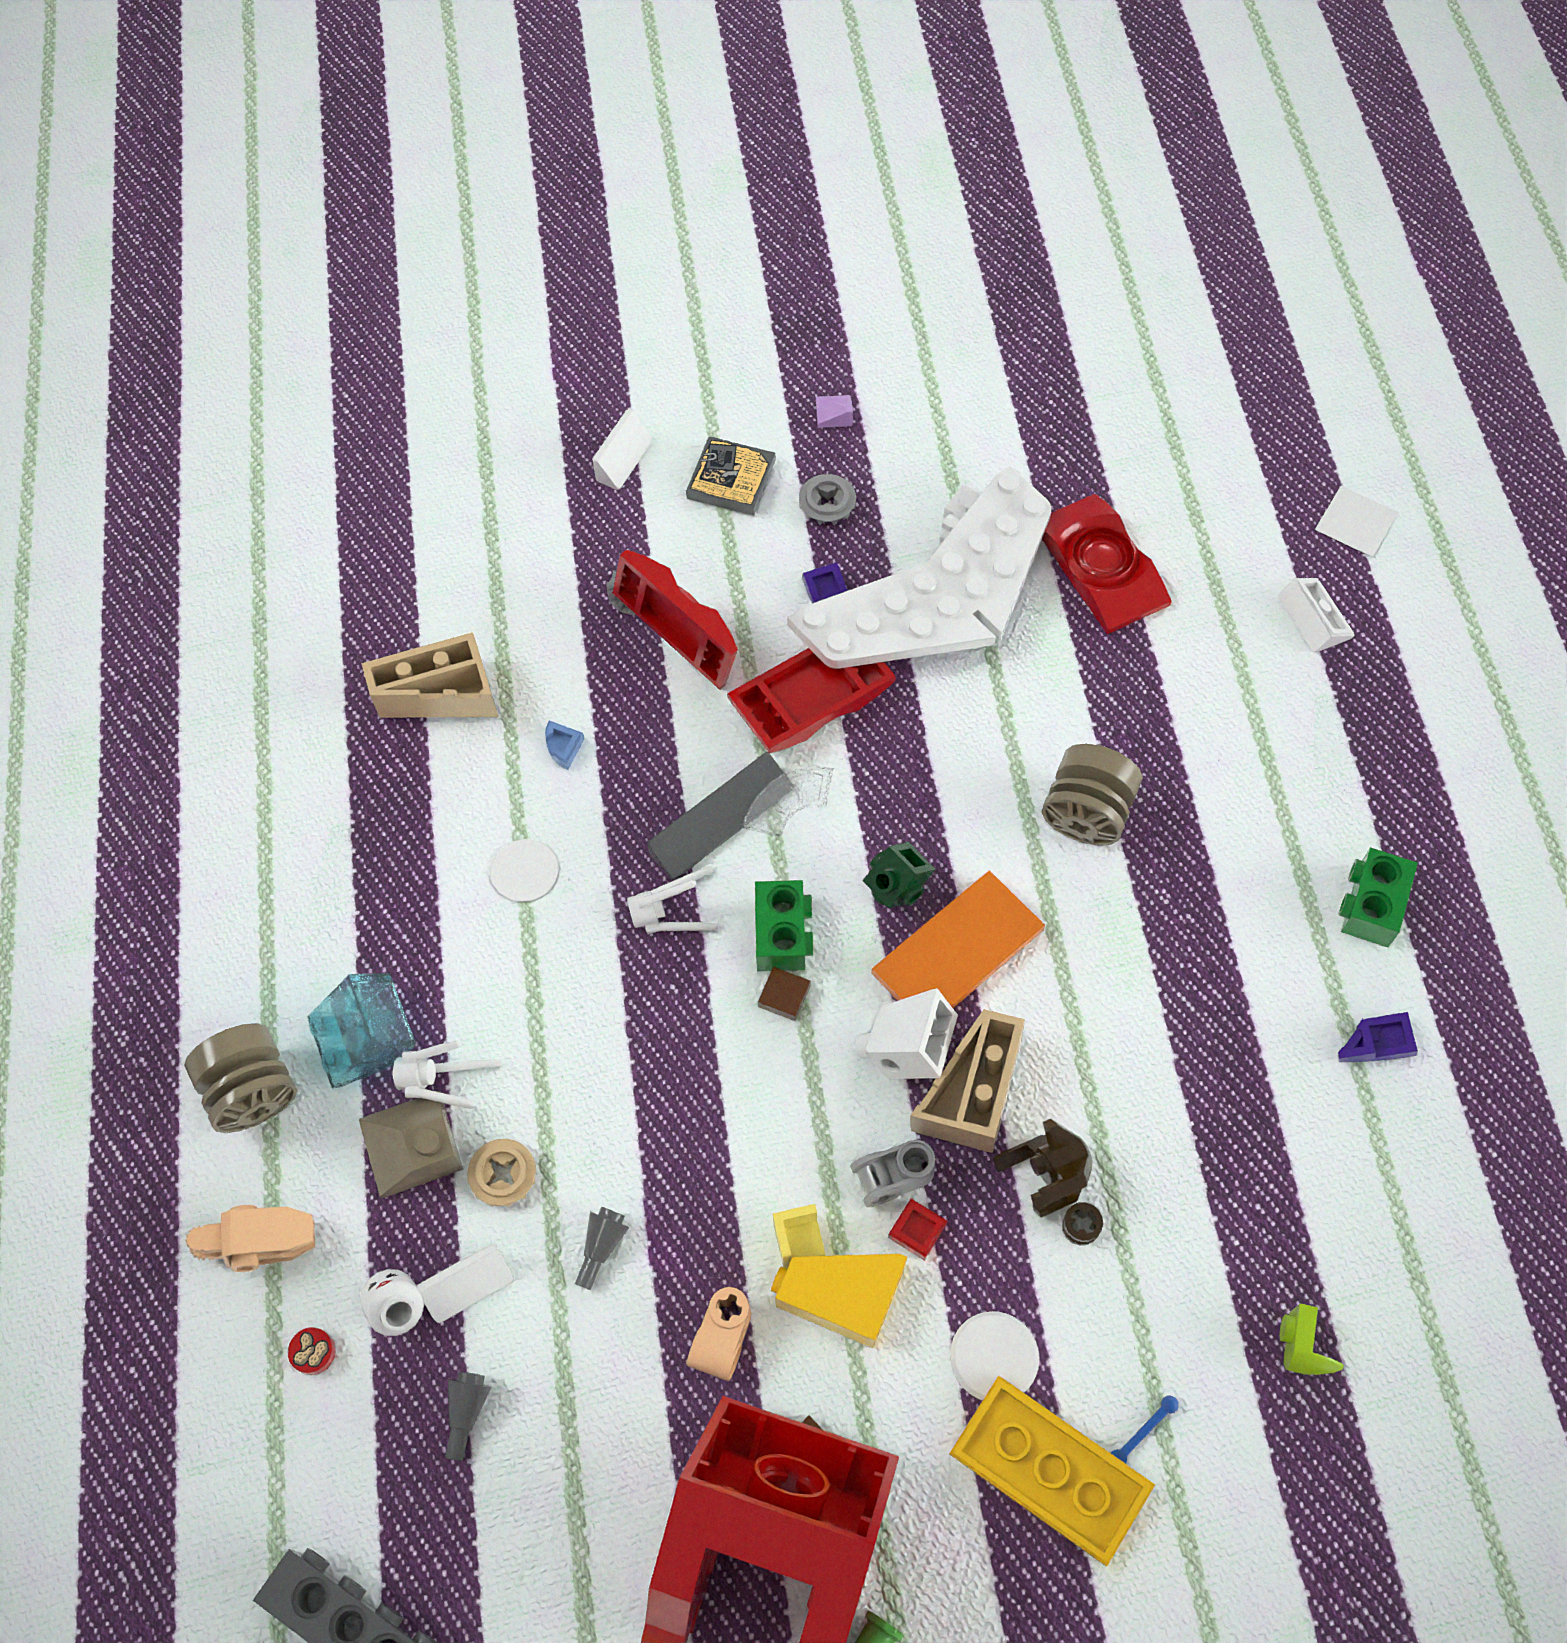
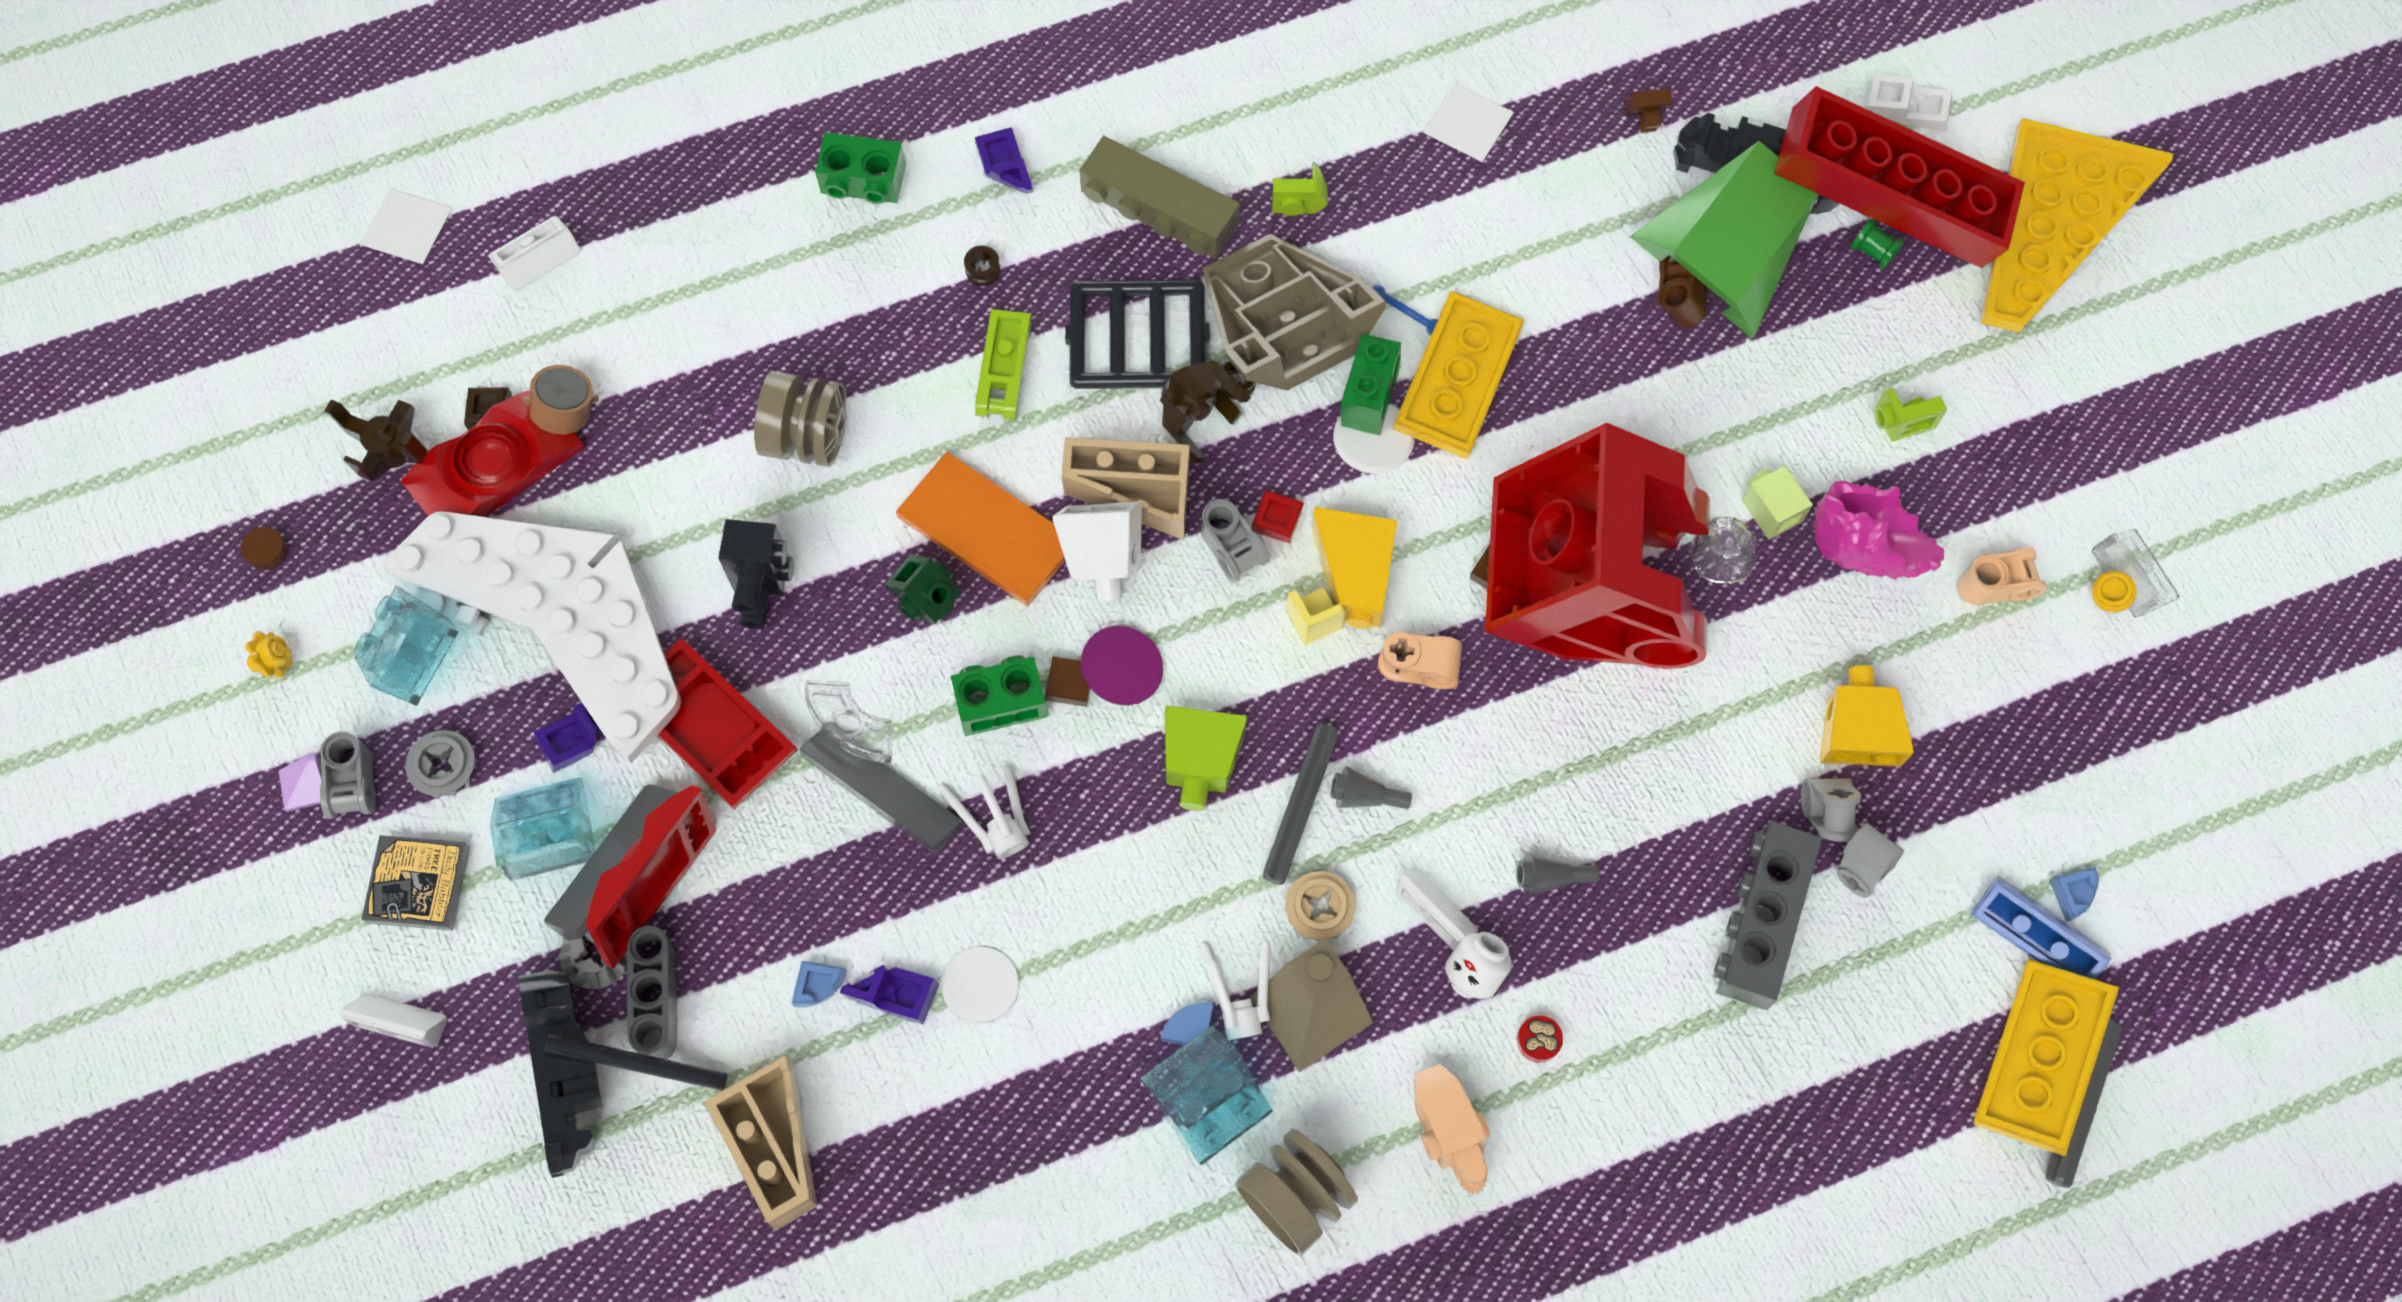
camera: 105 degrees left, 5 degrees up
none -> reddish brown tile [241,527,288,571]
none -> yellow plant [245,631,293,678]
none -> light grey piece [320,731,376,819]
none -> dark brown piece [324,399,428,481]
none -> clear light blue slope [354,586,459,706]
none -> dark brown tile [464,387,512,430]
none -> clear light blue slope [490,777,596,881]
none -> black piece [519,970,603,1178]
none -> piece [522,365,599,434]
none -> black bar [543,1033,728,1091]
none -> dark grey slope [544,784,678,941]
none -> dark grey beam [627,925,677,1059]
none -> black brick [718,519,794,630]
none -> dark purple slope [839,964,940,1025]
none -> dark brown bush [964,245,1000,286]
none -> lime plate [975,309,1032,420]
none -> black bar [1065,279,1210,389]
none -> olive brick [1079,135,1240,259]
none -> magenta piece [1081,626,1163,706]
none -> medium blue tile [1161,1003,1214,1050]
none -> lime torso [1165,705,1247,811]
none -> dark tan wedge [1202,234,1386,391]
none -> dark grey axle [1263,724,1338,885]
none -> green brick [1341,334,1402,435]
none -> white sticker [1423,83,1514,162]

